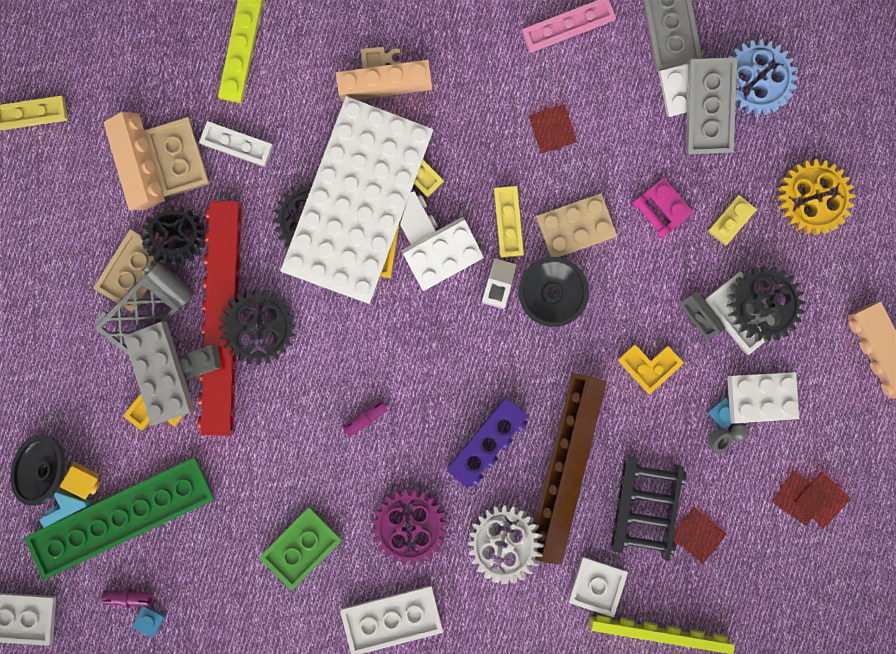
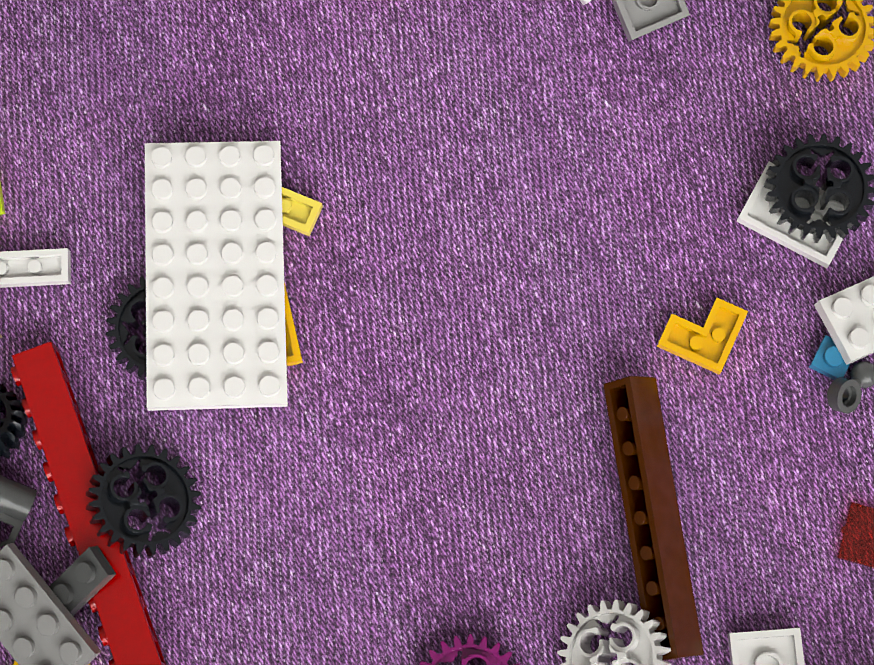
camera: 25 degrees left, 10 degrees down
light nougat brick [336,60,432,102] -> none
magenta pin [342,399,388,438] -> none
tan plate [361,47,401,69] -> none
white slope [400,191,438,245] -> none
white plate [401,217,484,291] -> none
dark purple brick [446,397,528,489] -> none
white slope [481,258,516,309] -> none
light yellow plate [494,186,524,258] -> none
black dish [518,257,589,327] -> none
clear red piece [528,104,577,154] -> none
tan plate [536,193,617,257] -> none
black fence [610,456,686,561] -> none
dark pink plate [632,177,694,239] -> none
dark grey plate [679,291,726,340] -> none
light yellow plate [708,195,757,246] -> none

